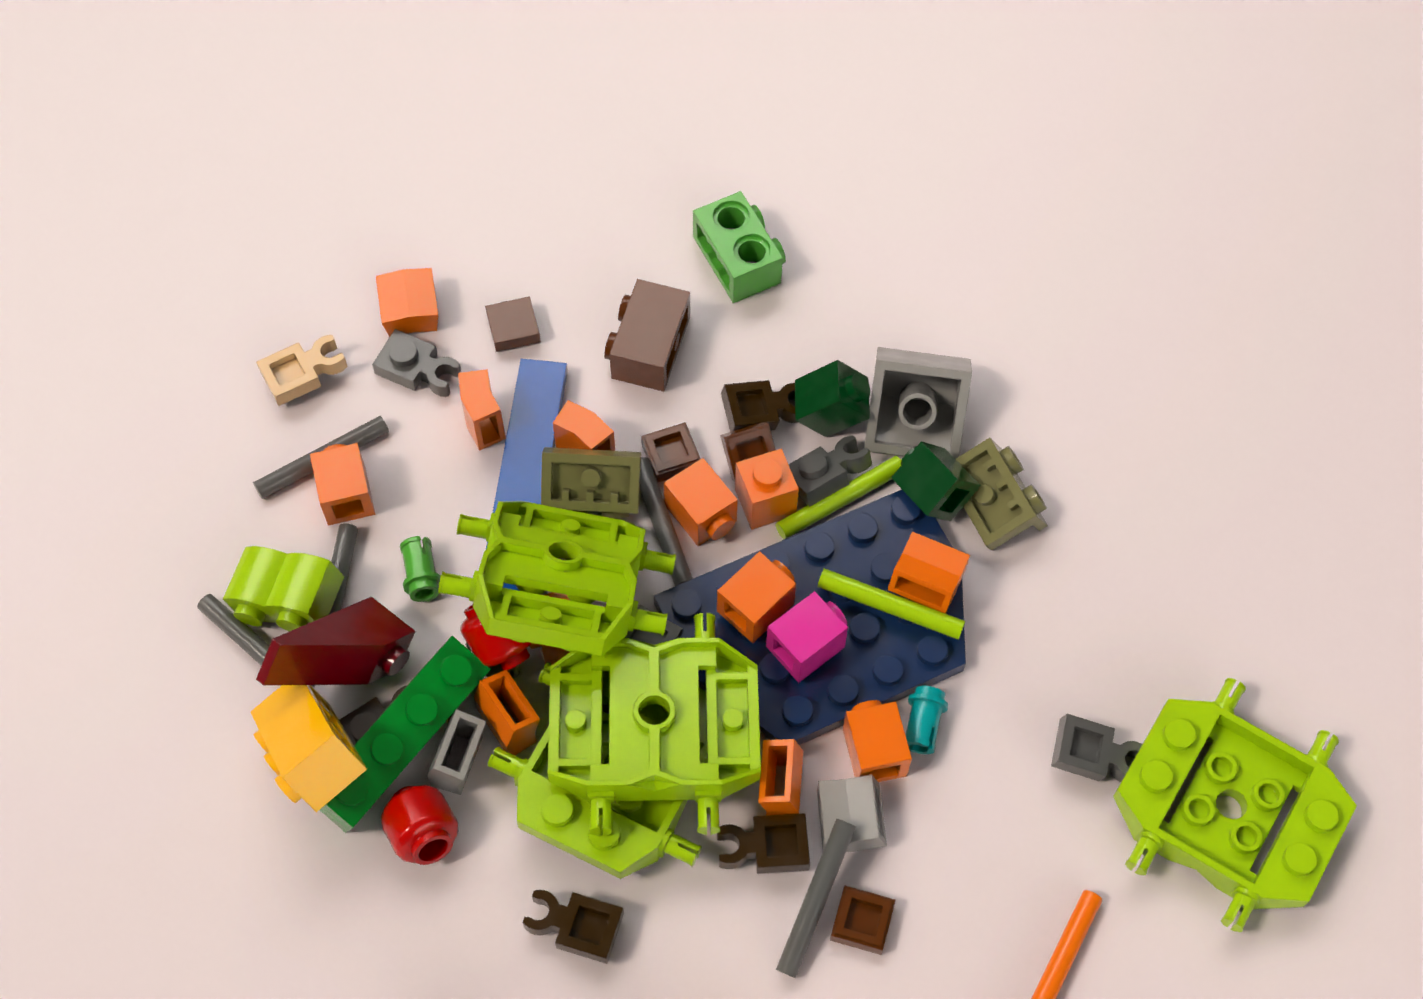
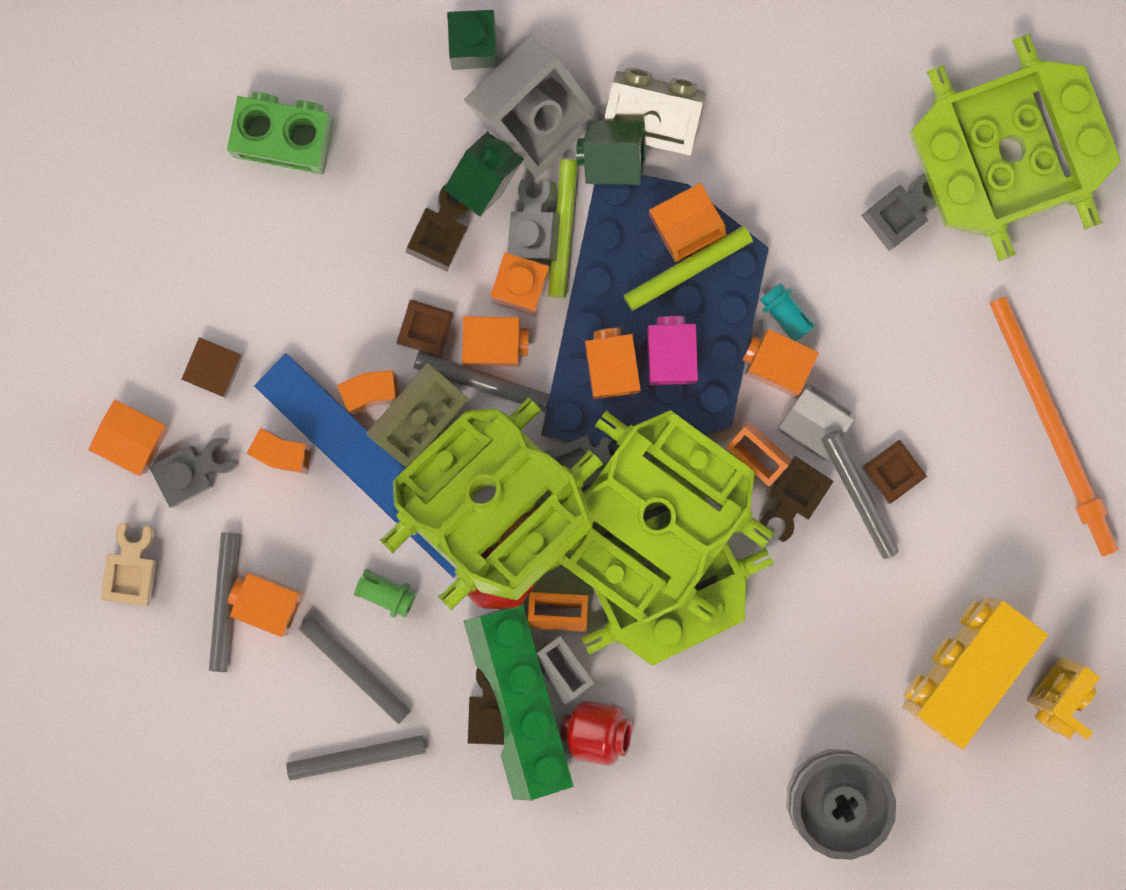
camera: 50 degrees left, 25 degrees up
lime brick [223,546,344,631] -> none
yellow brick [251,685,367,813] -> none
dark red slope [256,597,416,686] -> none
dark brown plate [522,890,624,964] -> none
brick [604,279,690,392] -> none
reddish brown tile [720,422,776,482] -> none
none -> dark green brick [447,10,497,70]

